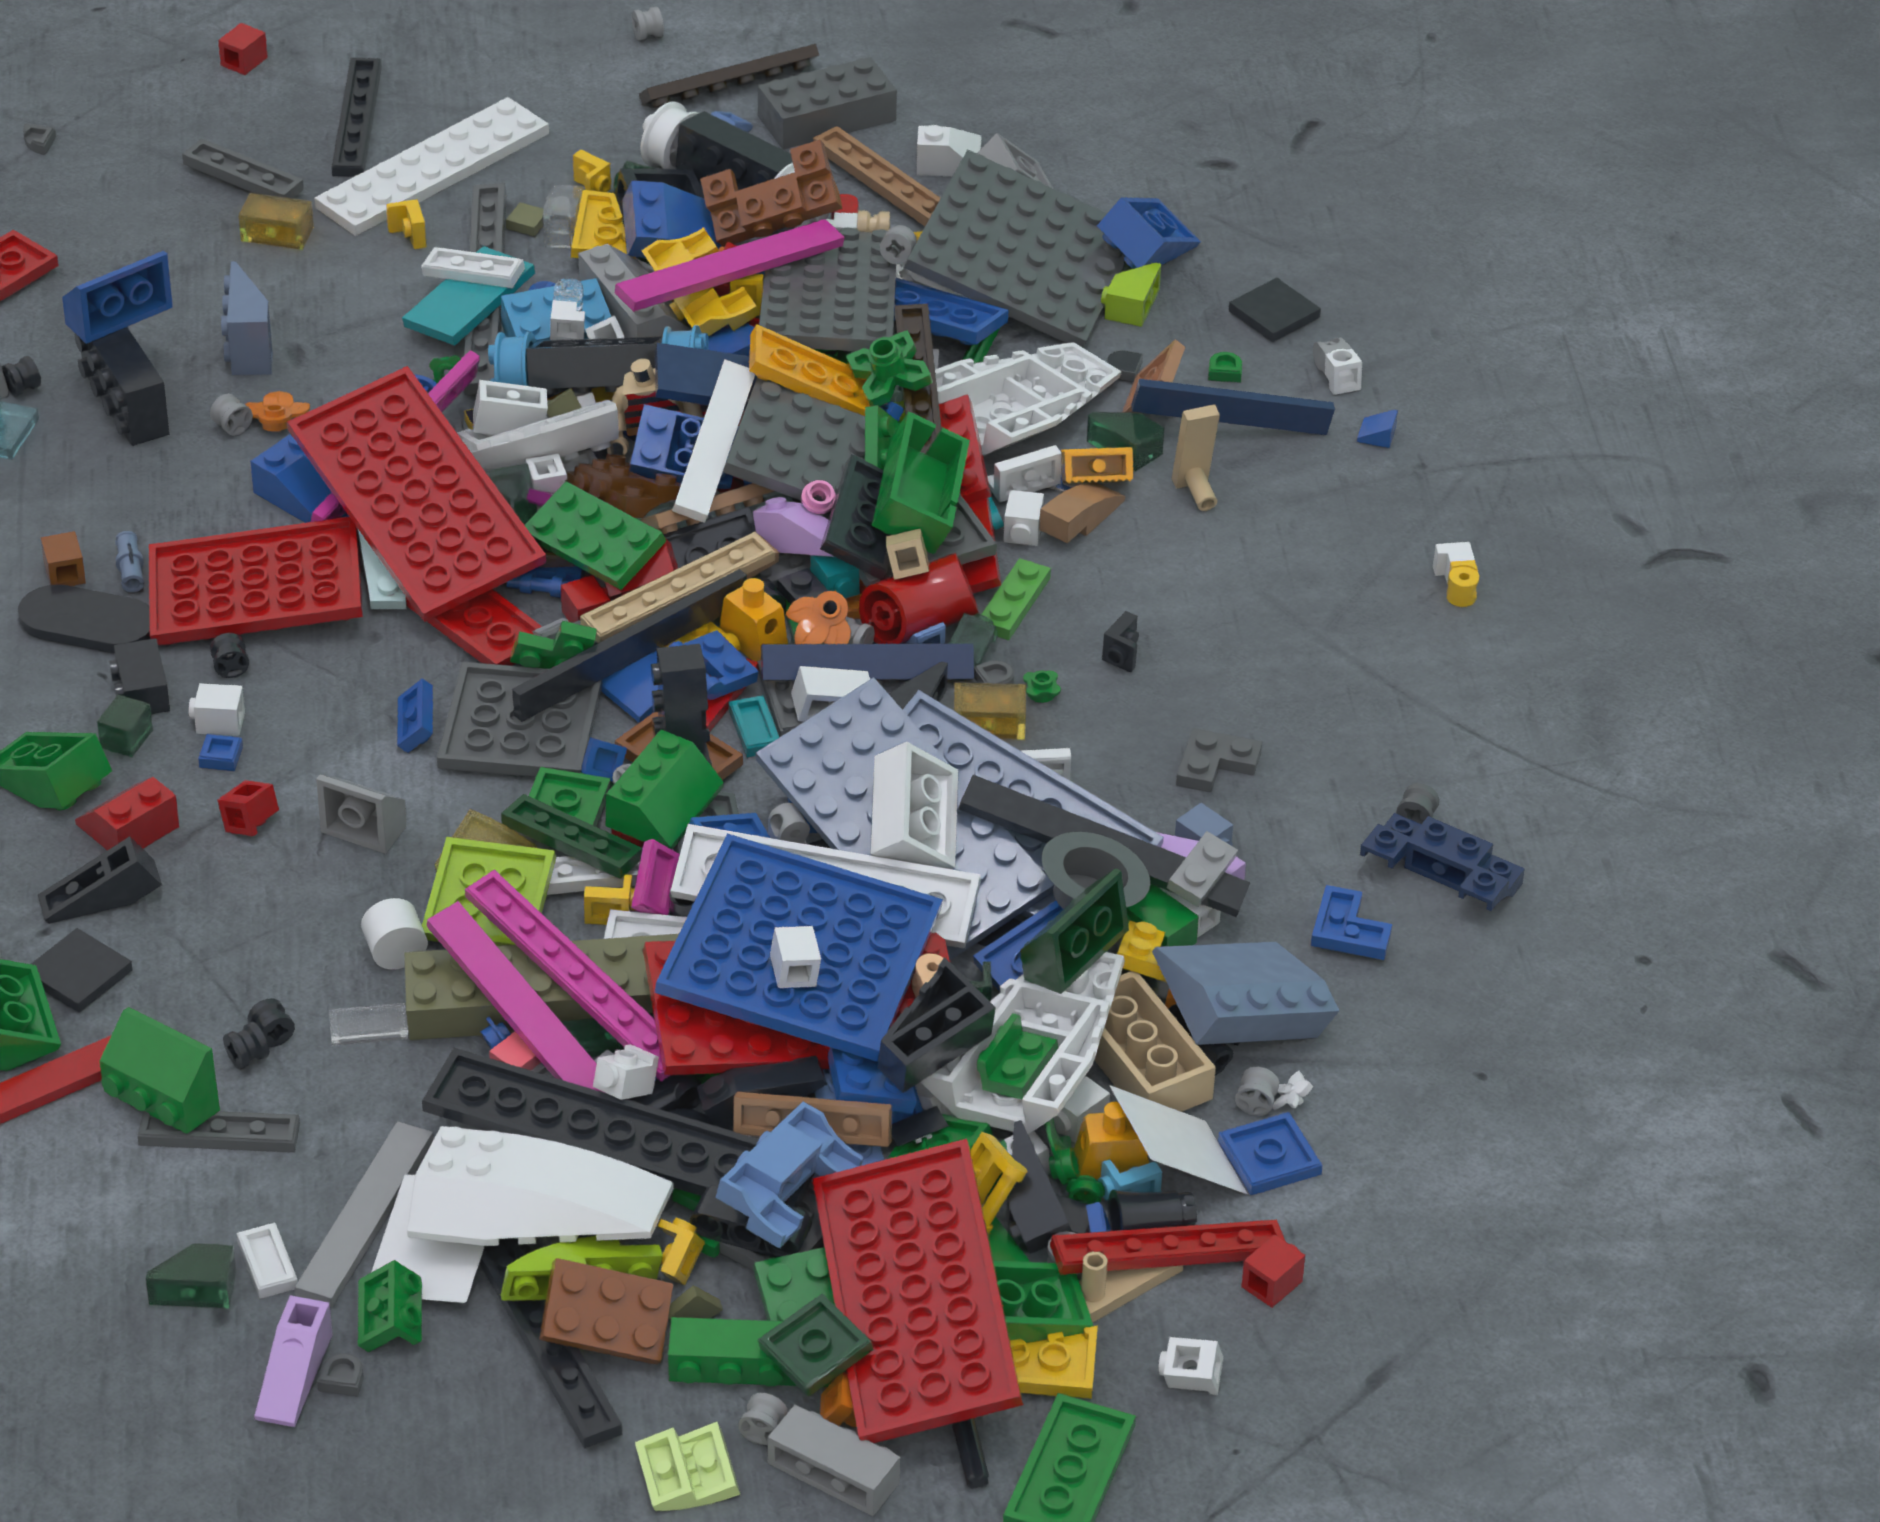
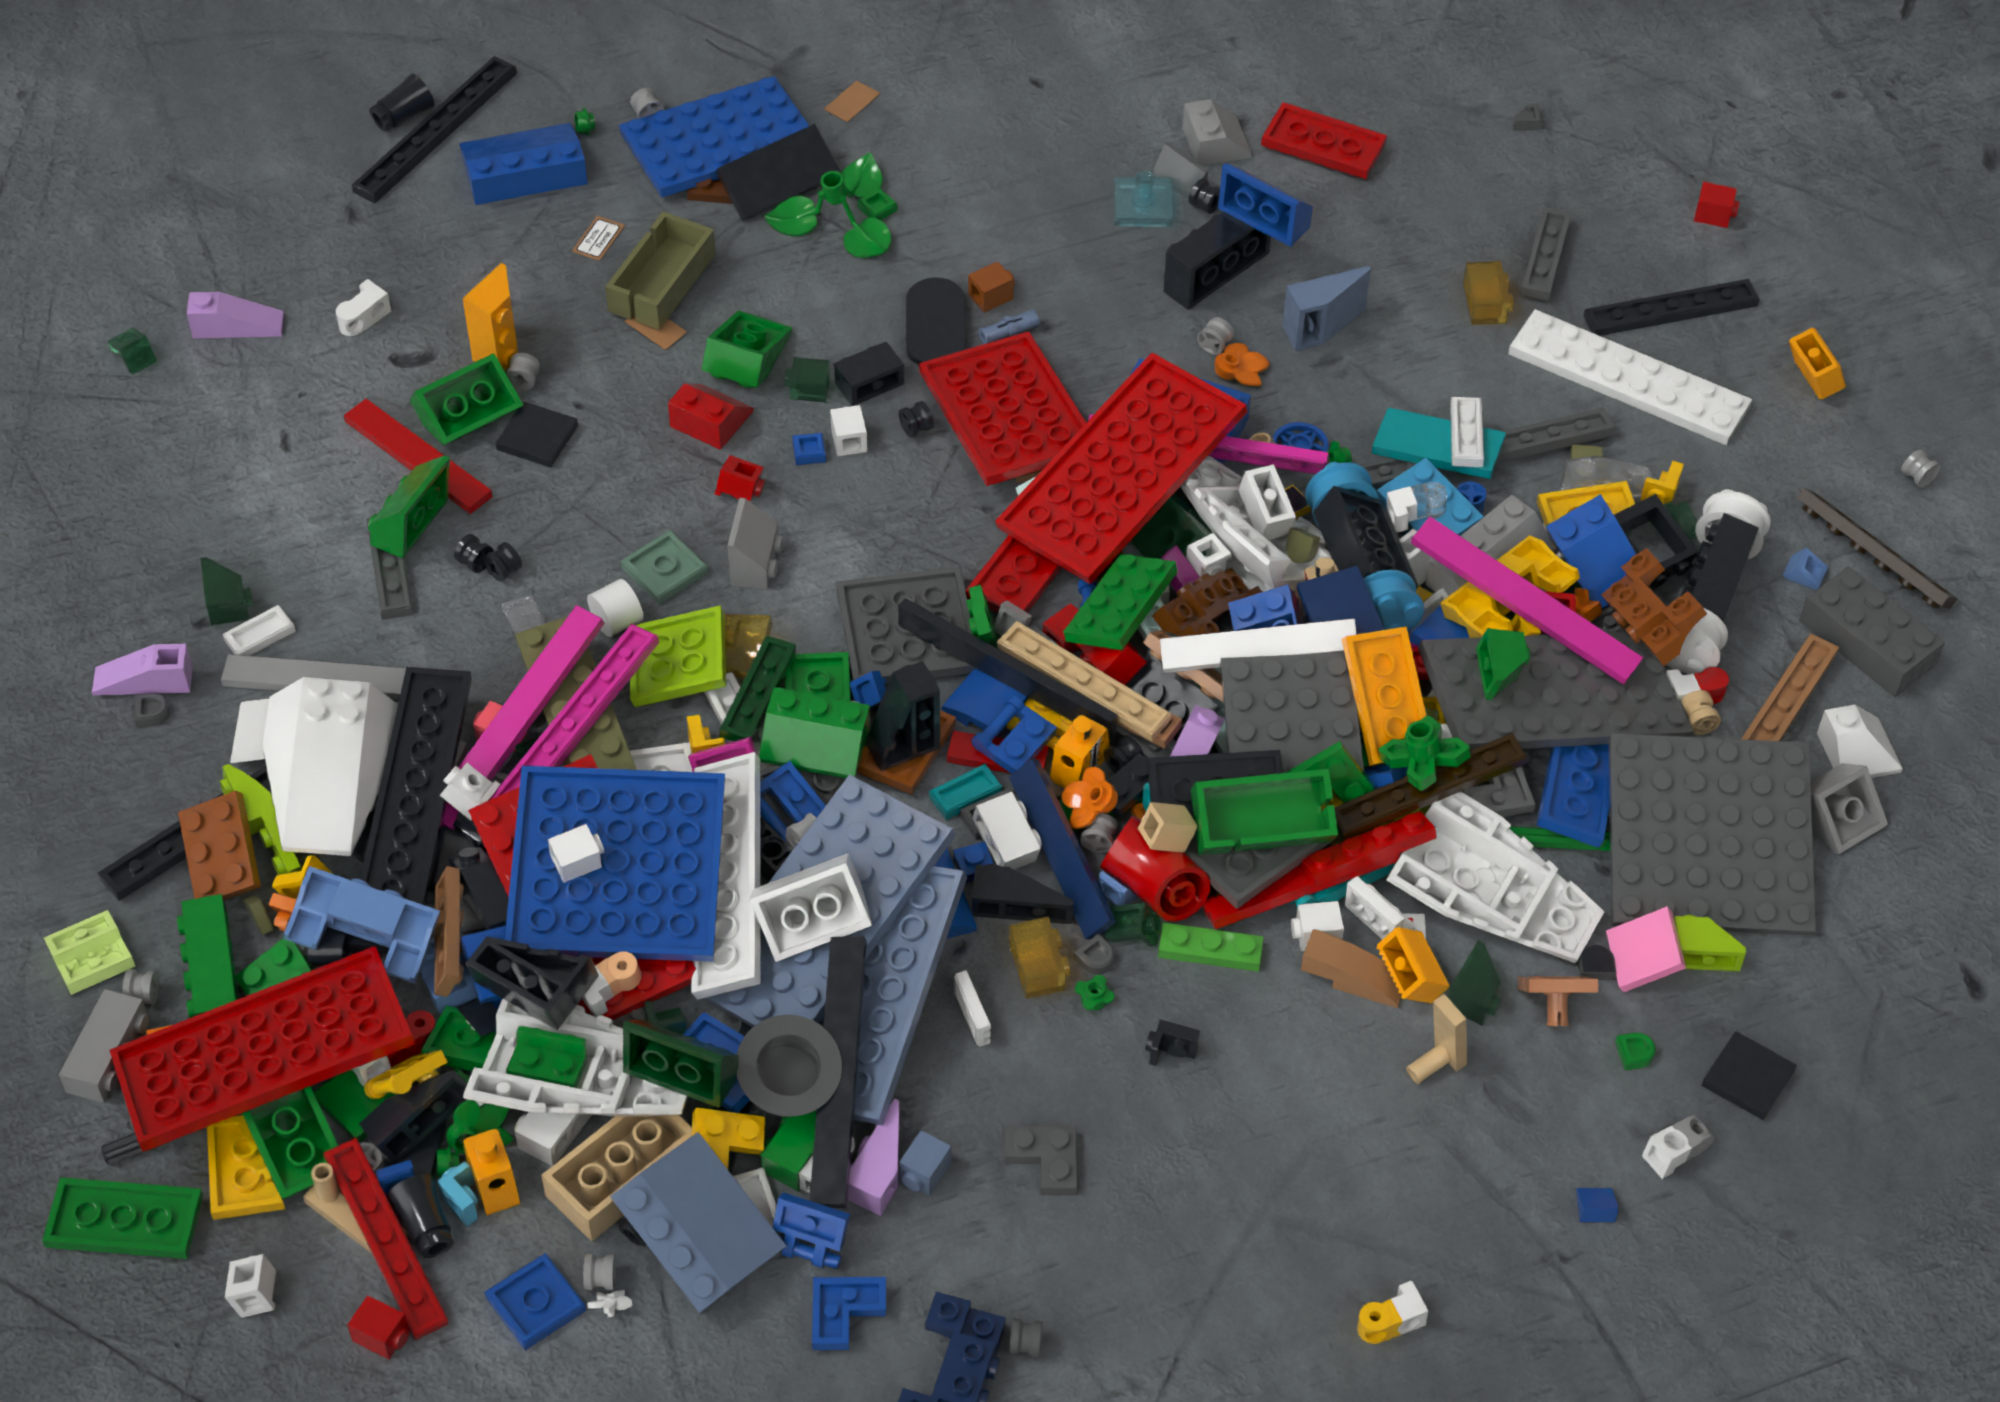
camera: 75 degrees right, 10 degrees up
black slope [38,837,162,924] -> none
green bracket [358,1260,422,1352] -> none
yellow bracket [386,199,426,249] -> none
blue plate [397,678,433,753] -> none
dark green plate [758,1293,873,1397] -> none
bright pink plate [801,480,836,514] -> none
light grey wheel [880,225,916,264] -> none
blue slope [1097,197,1201,269] -> none
white sticker [1110,1085,1248,1194] -> none
dark blue tile [1131,379,1335,435] -> none
light grey plate [1167,831,1238,907] -> none
none -> orange tile [269,892,297,932]
none -> sand green tile [620,530,709,605]
none -> blue plate [772,1192,850,1269]
none -> green slope [1476,628,1530,700]
none -> bright pink tile [1606,907,1686,992]
none -> light orange brick [1789,328,1846,399]

